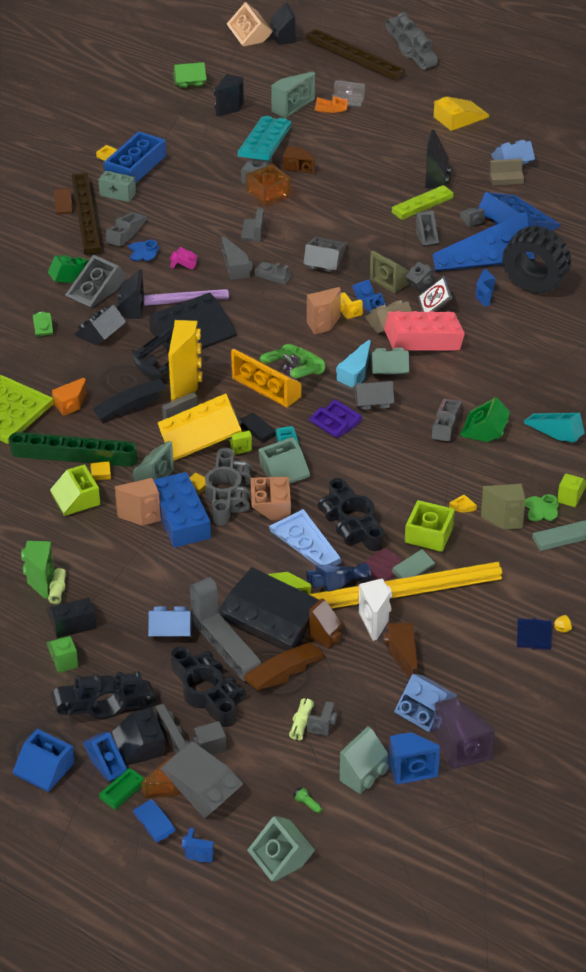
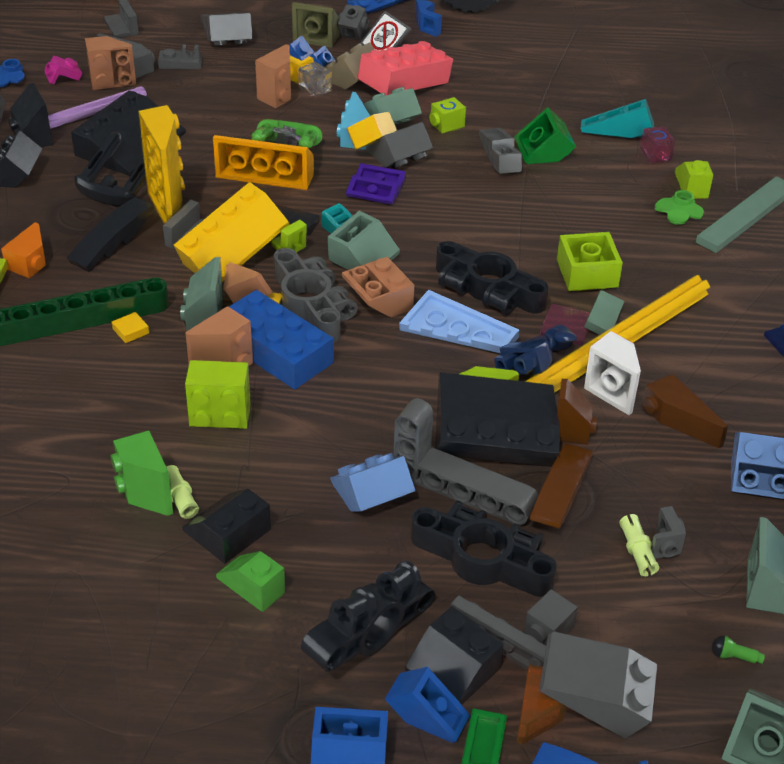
camera: 30 degrees left, 0 degrees up
lime slope [50,464,100,516] -> none
yellow tile [449,495,477,513] -> none
olive slope [480,484,525,529] -> none
none -> nougat slope [85,36,136,90]
none -> lime brick [185,360,251,429]
none -> nougat slope [223,262,272,304]
none -> clear brick [298,62,332,98]
none -> yellow slope [347,112,397,150]
none -> lime brick [429,97,466,133]
none -> clear pink brick [640,126,675,163]

